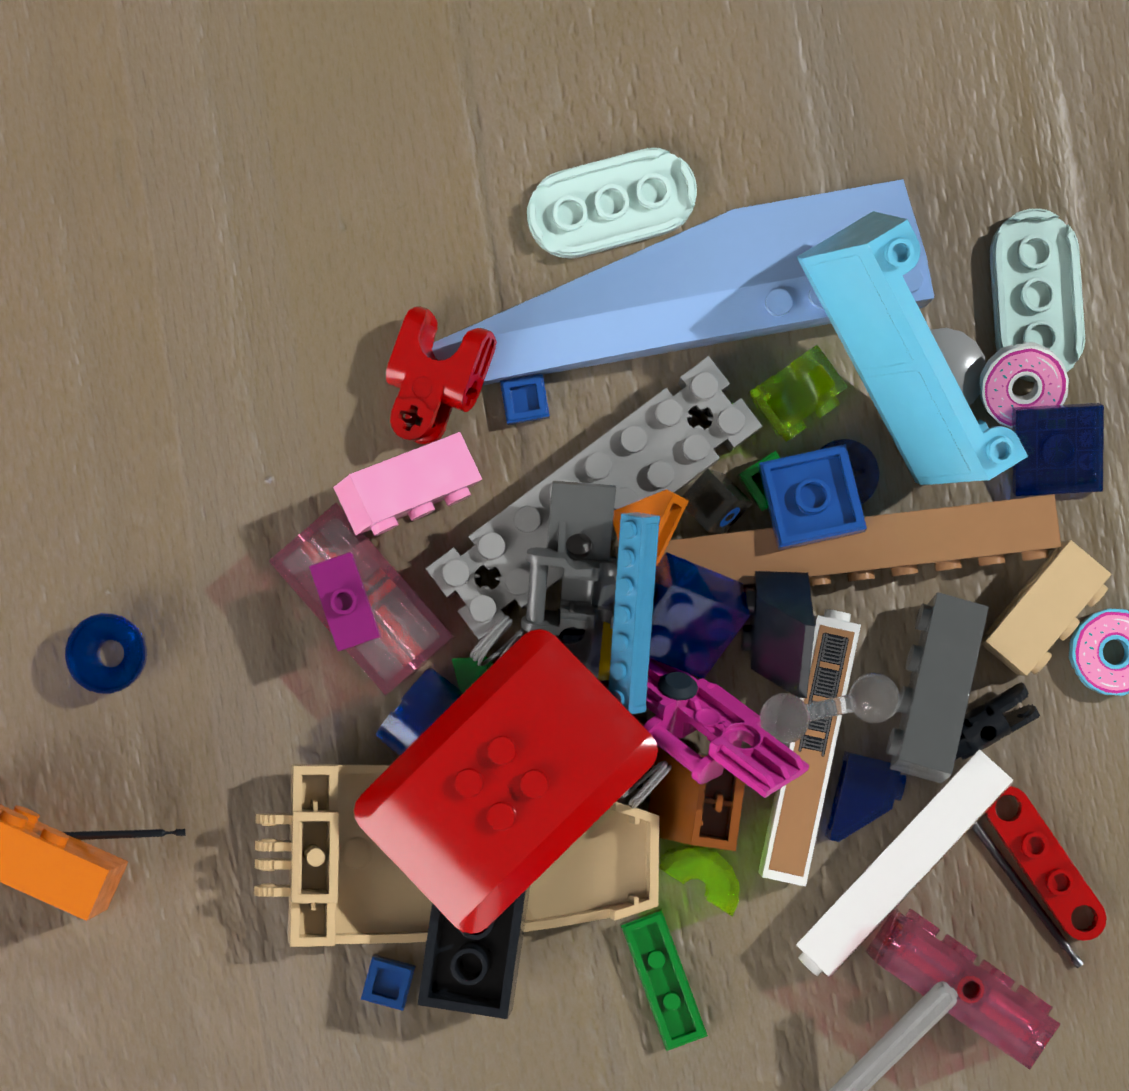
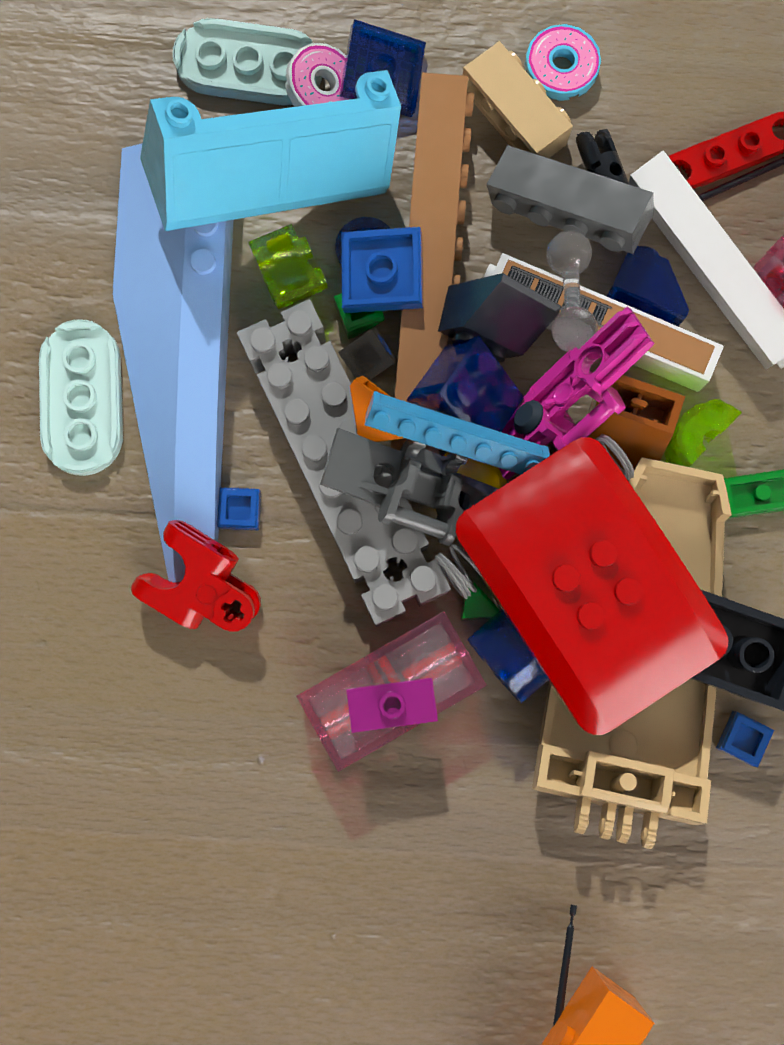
camera: 85 degrees left, 5 degrees down
clear blue piece [65,613,147,694] -> none
bright pink brick [333,432,482,536] -> none

